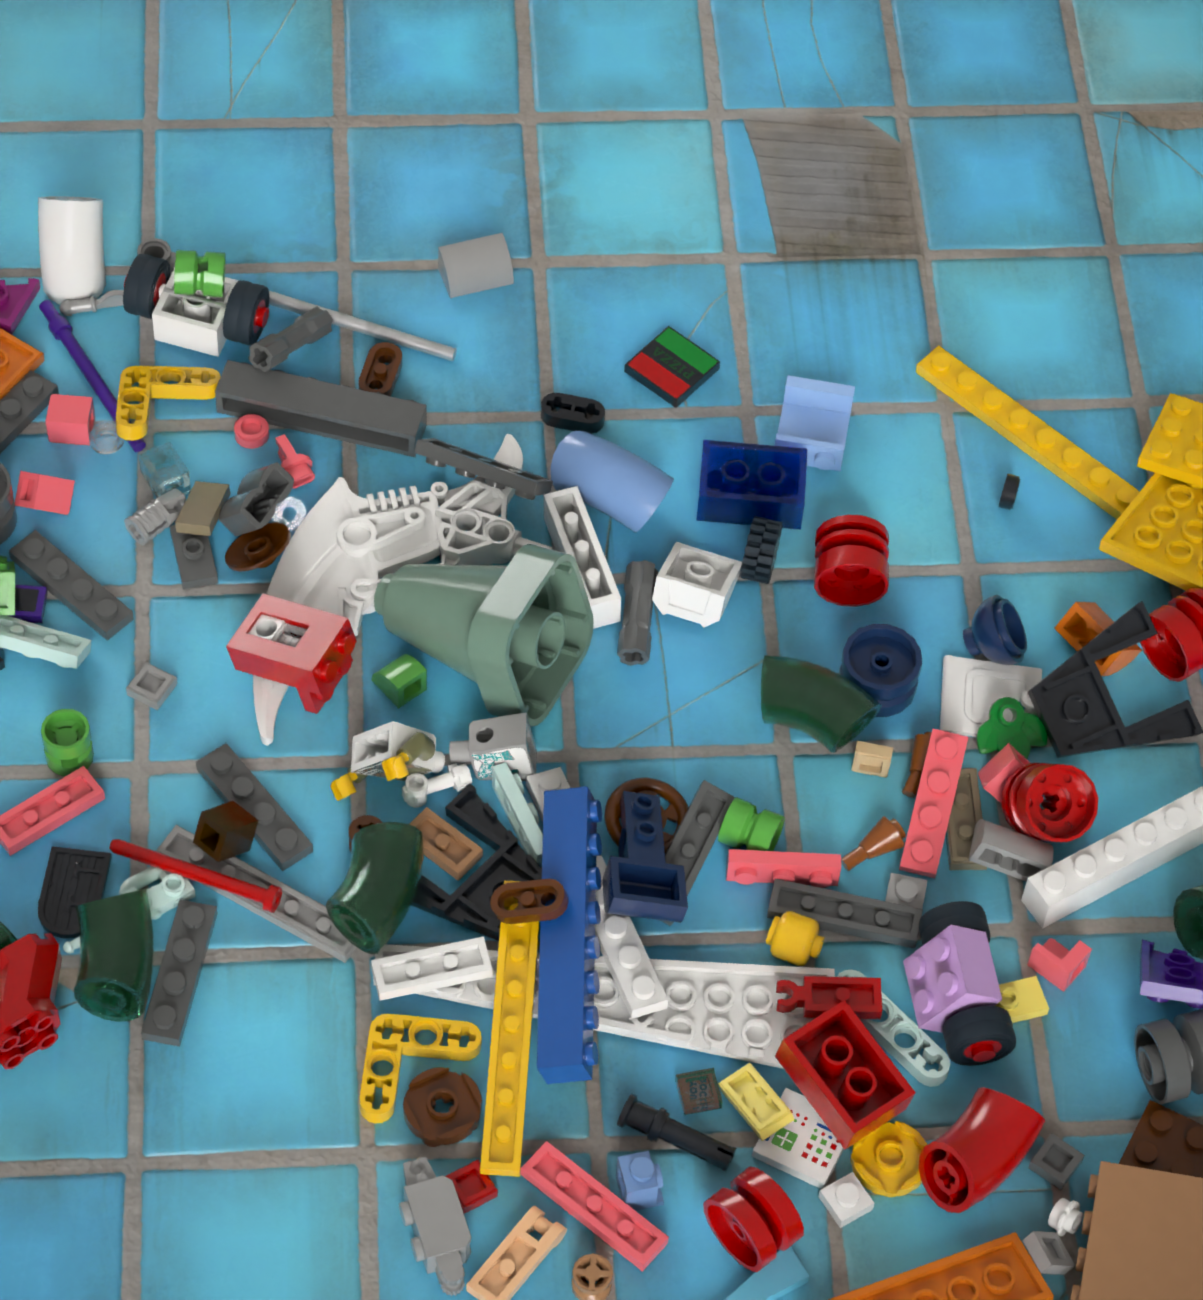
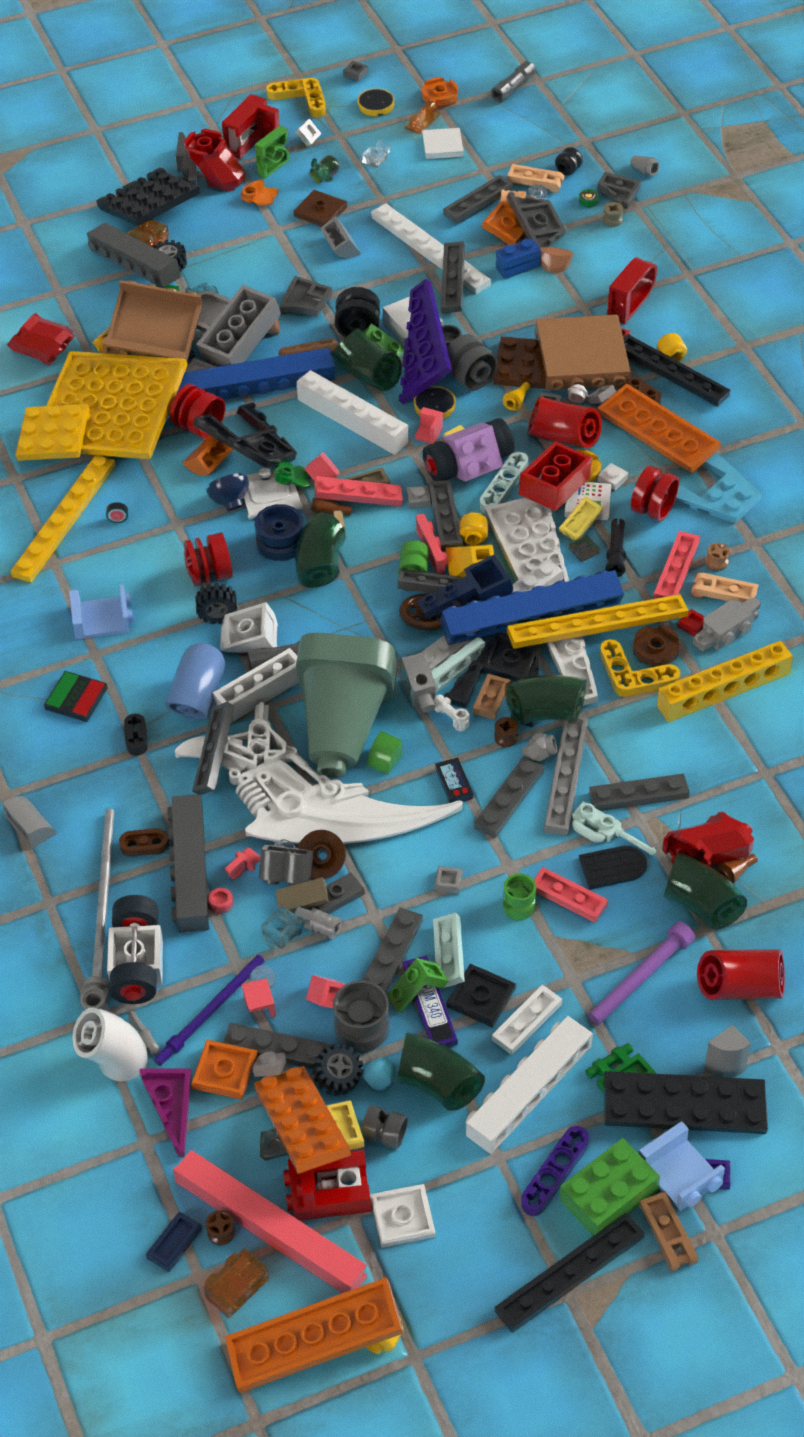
camera: 105 degrees left, 5 degrees down
clear green brick [74,889,154,1022] -> none
red bar [109,839,282,913] -> none
yellow beam [116,366,221,441] -> none
bright green wheel [174,249,226,297] -> none
dark brown brick [193,800,259,863] -> none
brick [226,593,357,714] -> none
dark grey axle [248,306,333,372] -> none
torso [331,721,445,801] -> none
white plate [371,936,493,1001] -> none
reddish brown plate [490,879,569,924] -> none
medium blue brick [616,1151,664,1211] -> none
clear blue brick [696,440,808,530] -> none
red plate [776,976,882,1019] -> none
dark orange cone [841,816,906,871] -> none
light grey brick [968,819,1054,882] -> none
red wheel [1001,763,1098,842] -> none
none -> black tile [414,386,456,419]
none -> tile [435,757,473,803]
none -> yellow slope [446,544,494,577]
none -> yellow cone [503,382,530,411]
none -> light grey rock [521,733,557,761]
none -> yellow brick [657,640,793,723]

